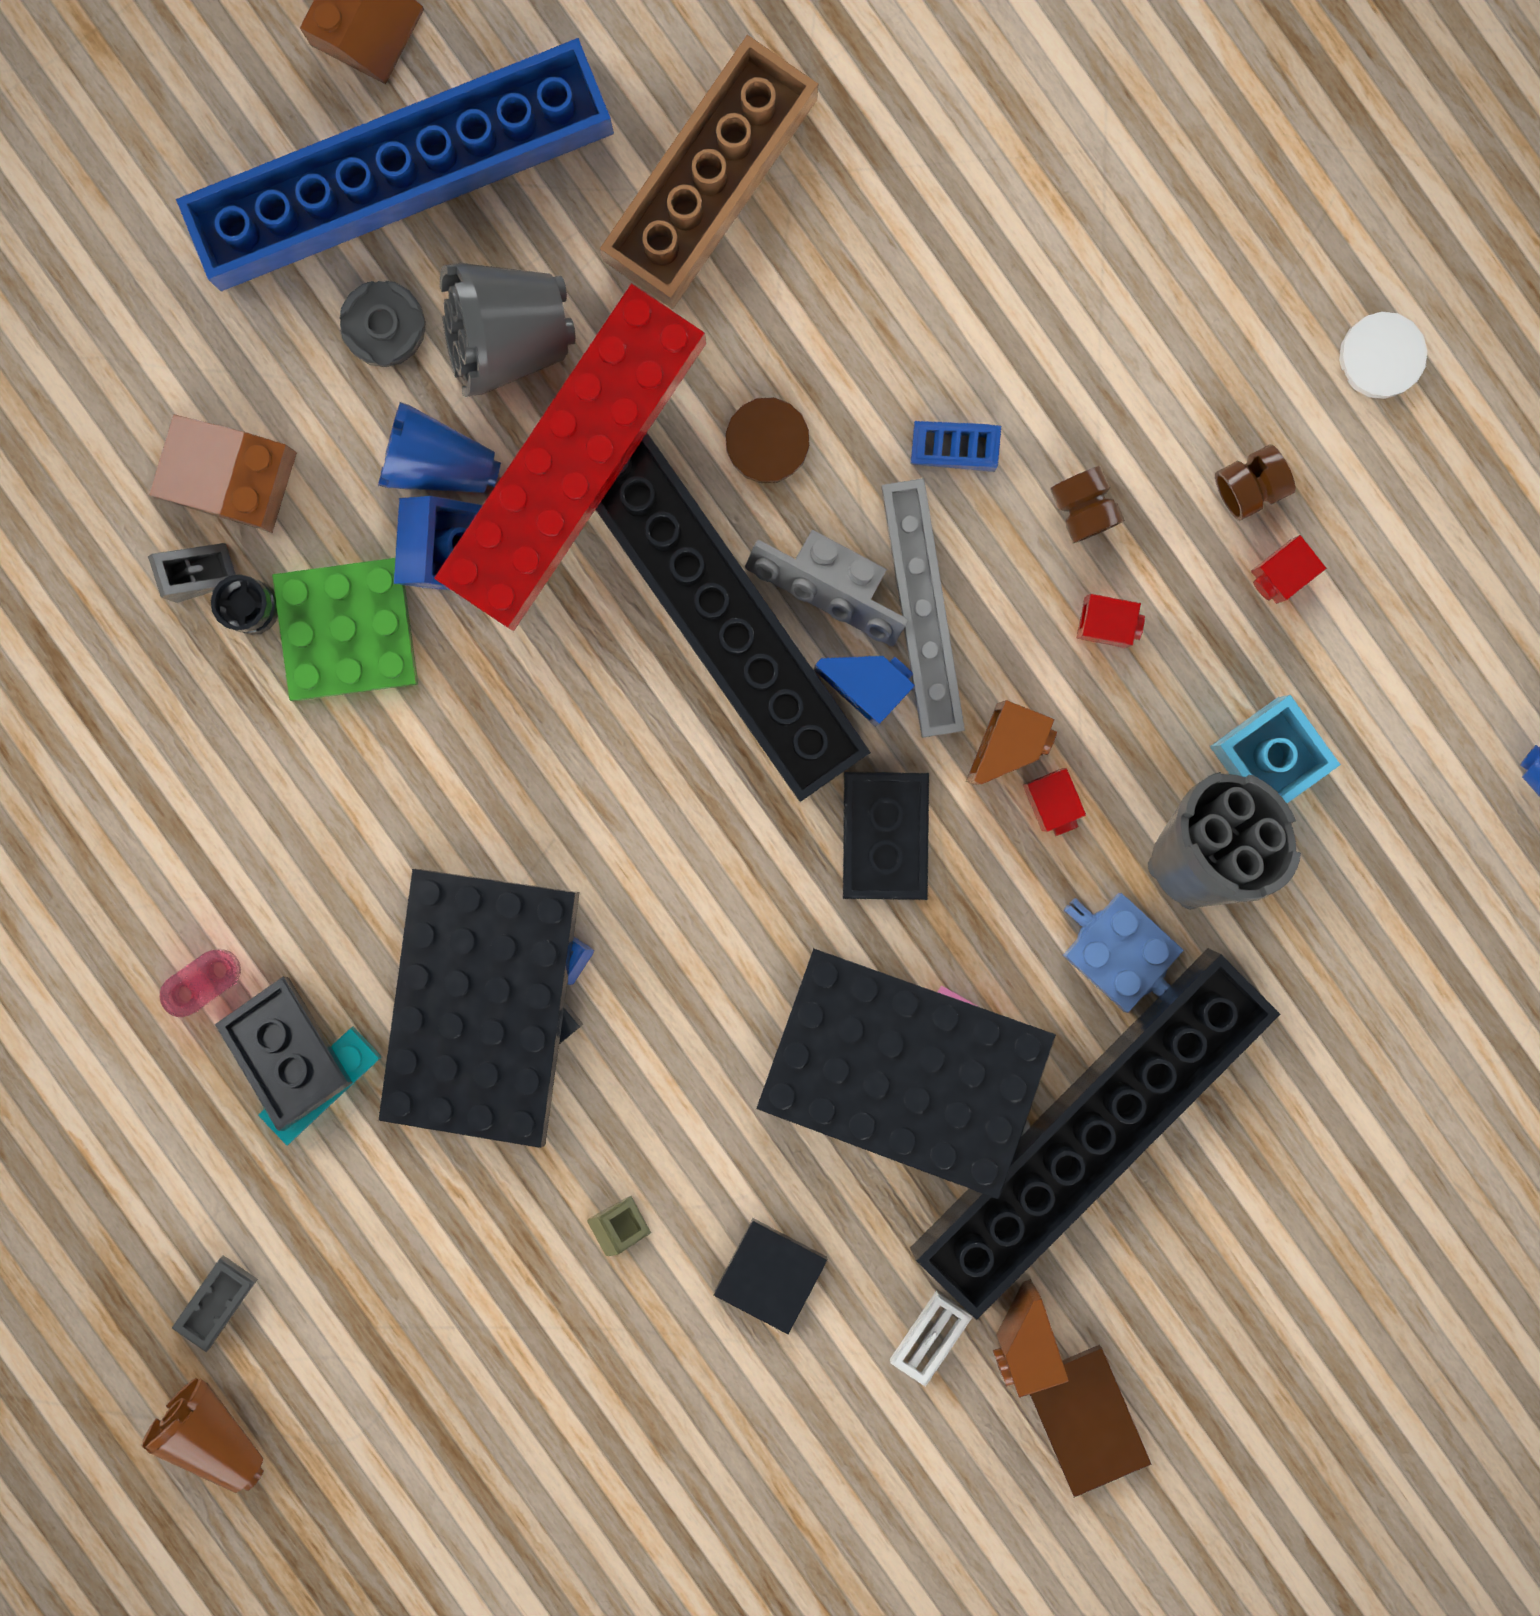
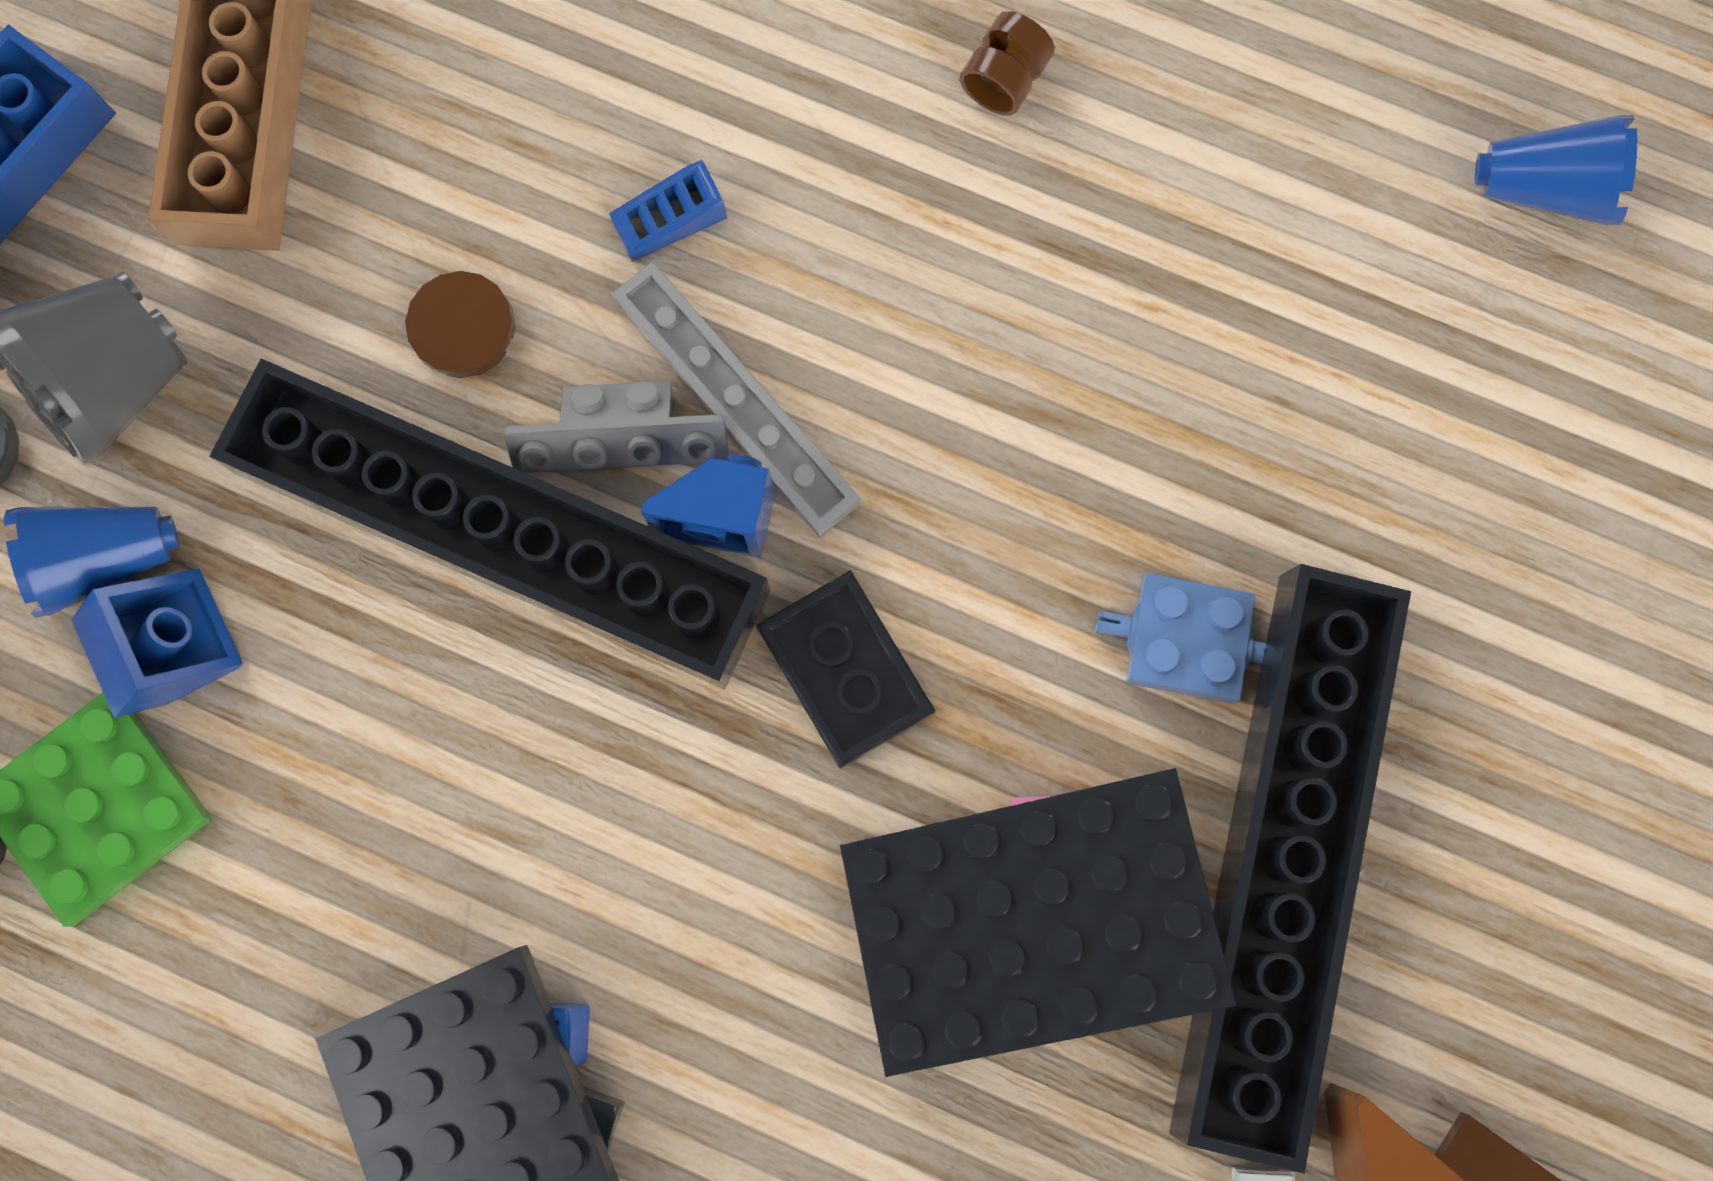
camera: 35 degrees left, 10 degrees down
red brick [434,283,706,632] -> none
dark orange slope [966,700,1057,785] -> none
red brick [1023,768,1086,836] -> none
reddish brown wheel [1050,466,1125,544] -> none
red brick [1076,594,1145,648] -> none
dark grey cone [1148,772,1301,910] -> none
medium azure brick [1210,695,1341,803] -> none
red brick [1251,535,1327,604] -> none

